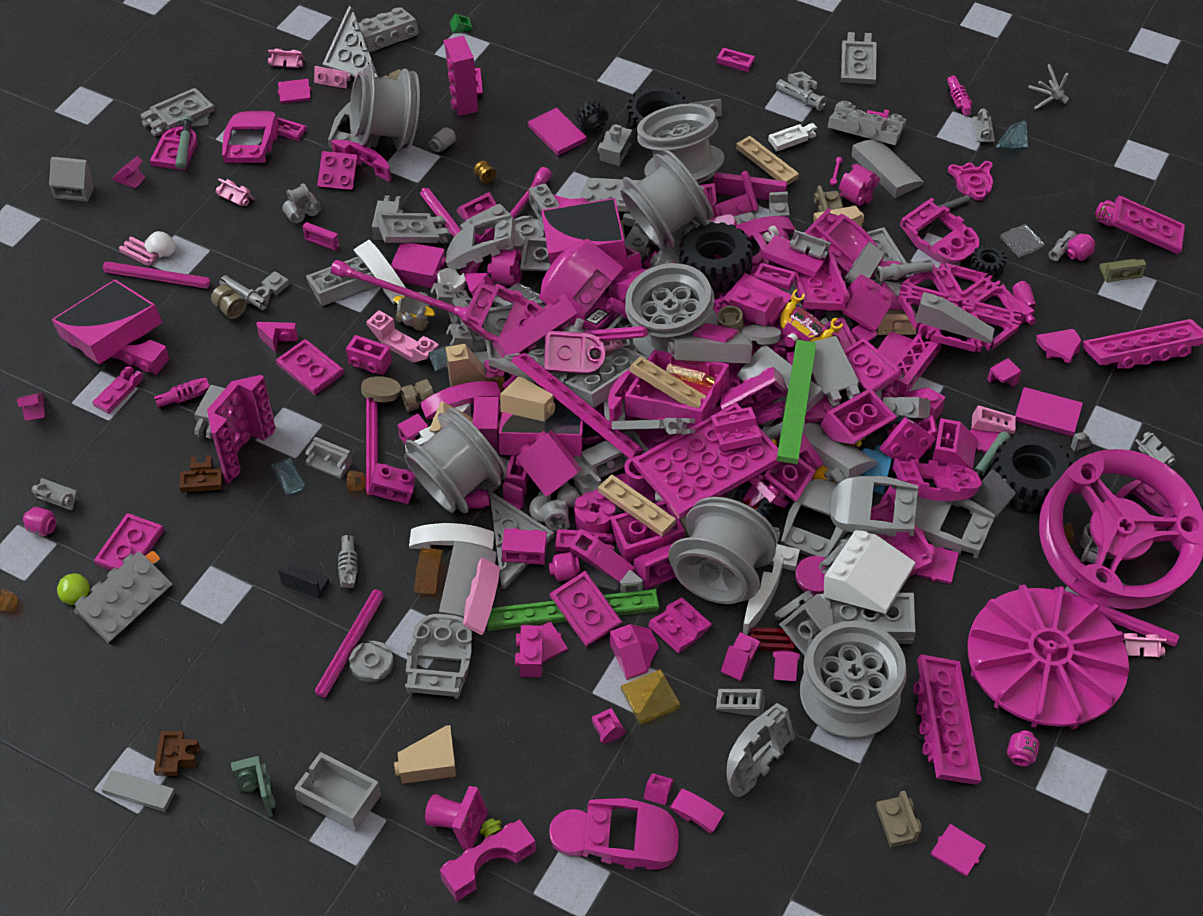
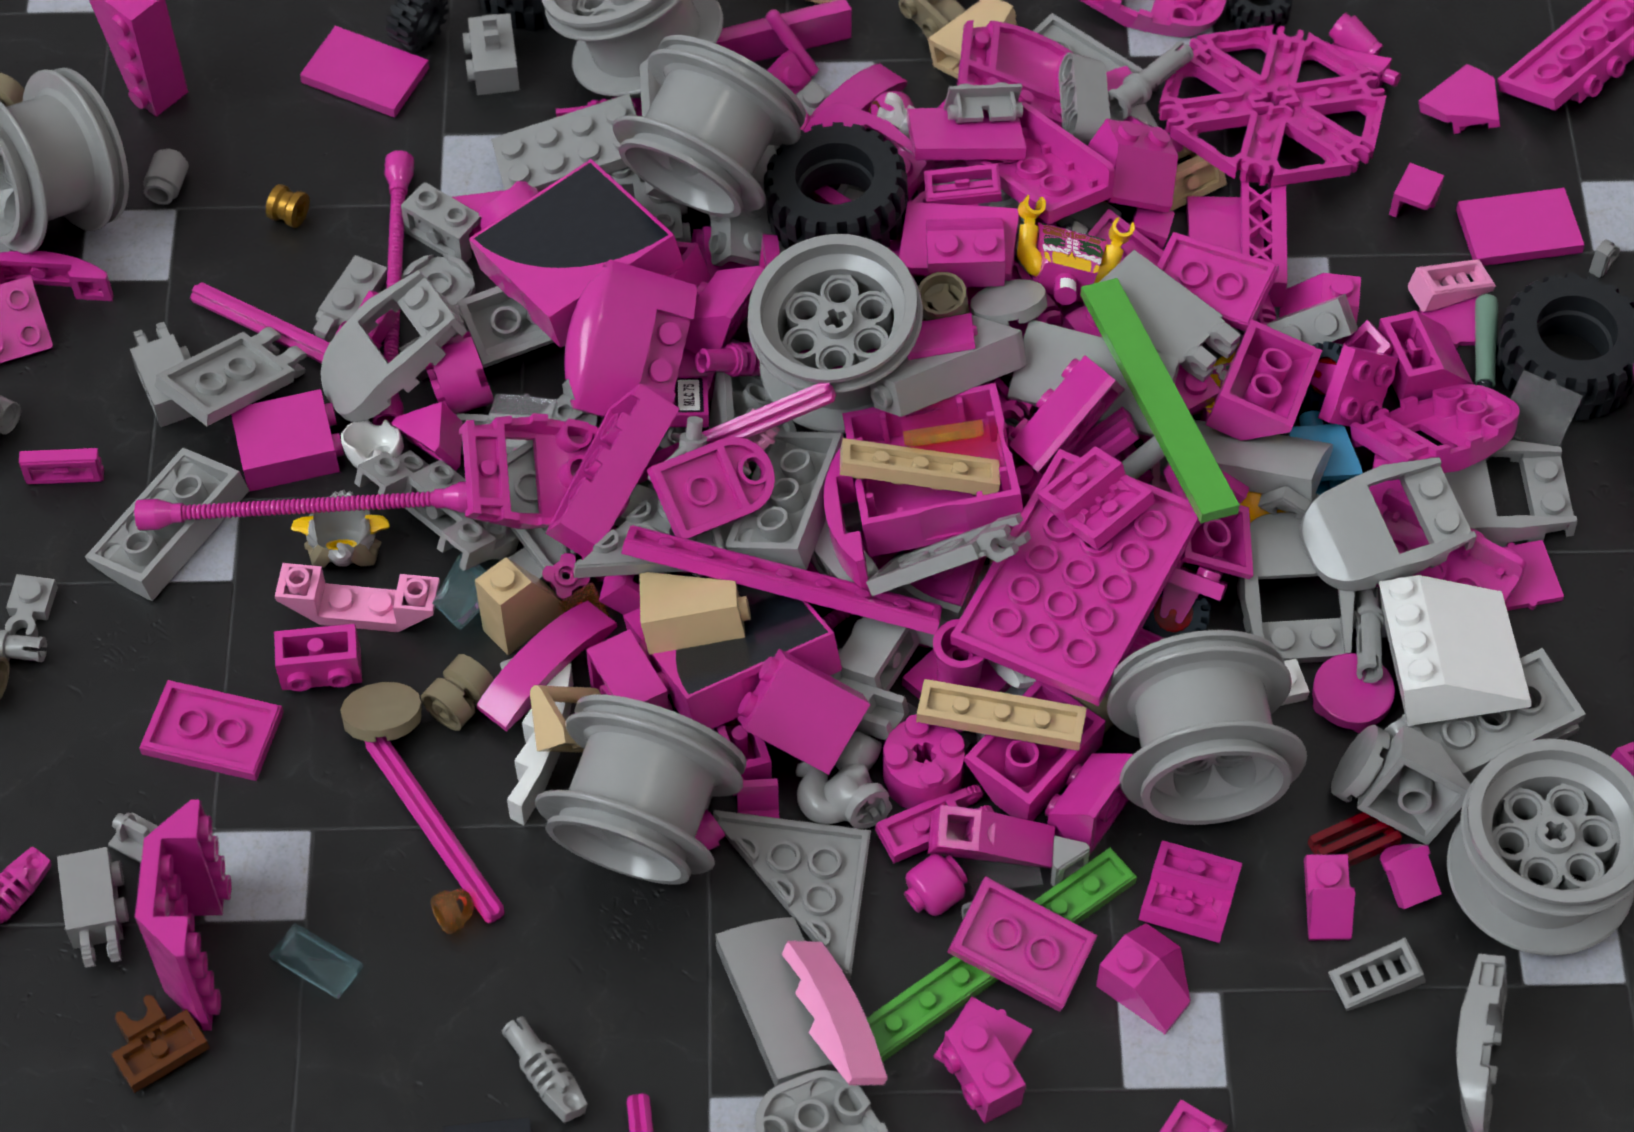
camera: 30 degrees left, 5 degrees up
dark pink slope [257,322,298,352] -> none
light grey hinge [305,437,352,479] -> none
white slope [354,240,406,304] -> none
dark pink brick [368,463,416,504] -> none
dark pink panel [398,414,428,445] -> none
white slope [409,523,495,550] -> none
clear orange slope [414,548,442,594] -> none
dark pink slope [456,192,497,222] -> none
dark pink brick [502,528,547,564] -> none
clear yellow tile [621,669,680,725] -> none
white slope [743,556,784,635] -> none
light grey bracket [768,192,790,218] -> none
light grey wedge [915,292,994,343] -> none

